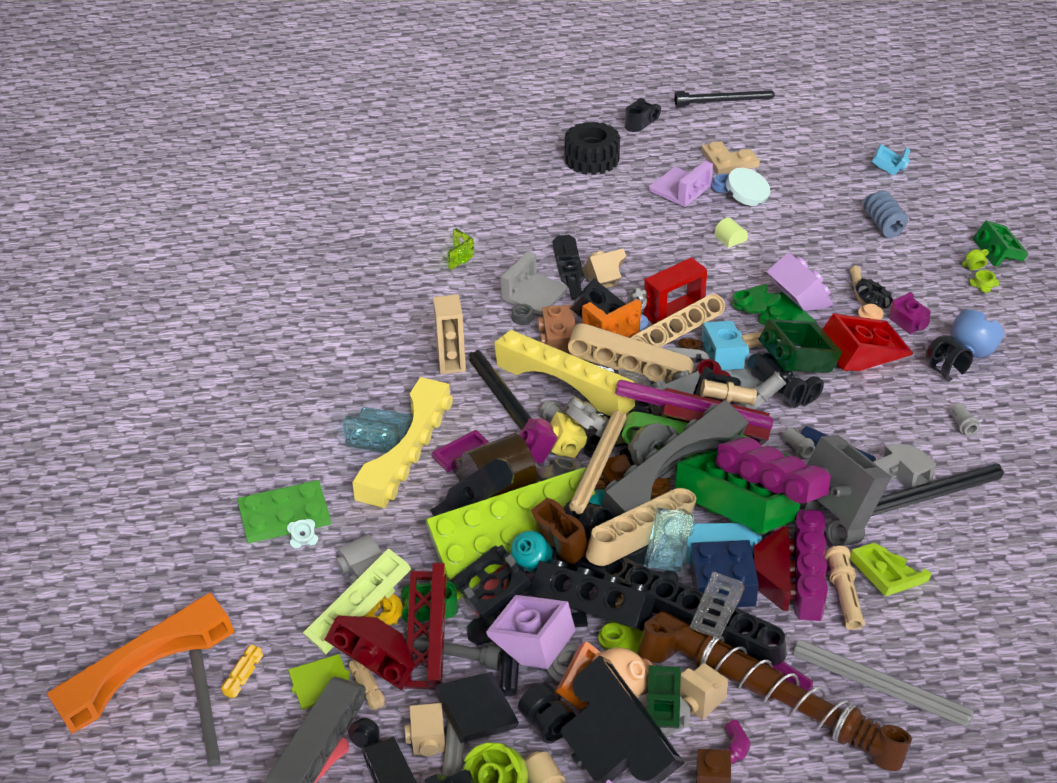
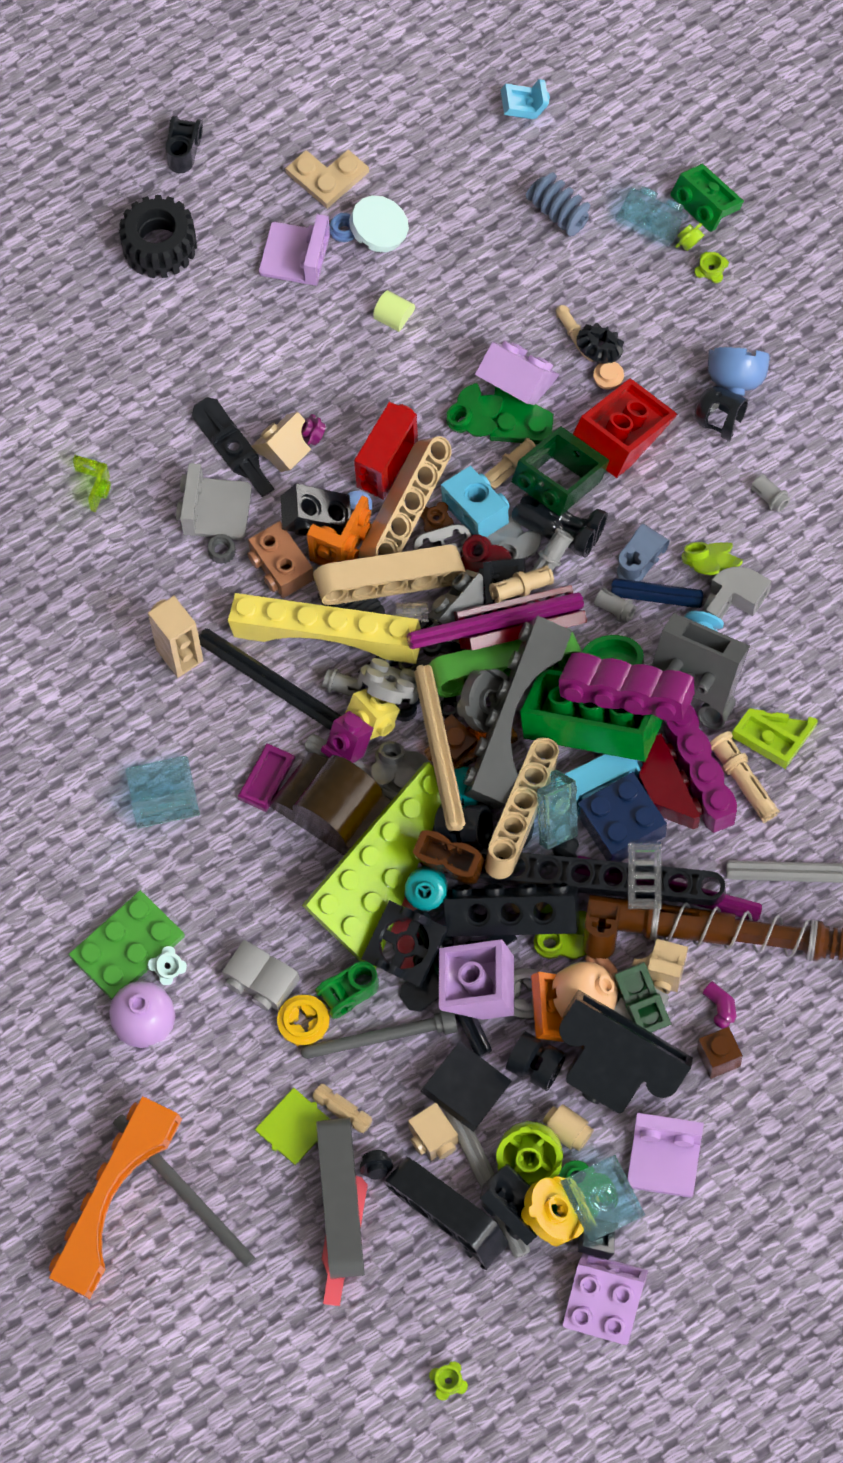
camera: 25 degrees left, 25 degrees up
yellow axle [221,644,263,698] -> none
yellowish green hinge [303,548,411,654] -> none
dark red slope [324,615,415,690] -> none
light yellow arch [352,377,453,508] -> none
dark red fence [404,563,447,689] -> none
black piece [430,458,515,516] -> none
light grey axle [627,287,647,313] -> none
black piece [674,90,775,108] -> none
black axle [872,463,1004,516] -> none
magenta brick [889,292,931,334] -> none
none -> lavender cylinder [109,981,176,1048]
none -> magenta plate [301,414,326,445]
none -> clear light blue bracket [616,185,689,247]
none -> sand blue piece [617,524,670,581]
none -> lime plate [682,542,743,575]

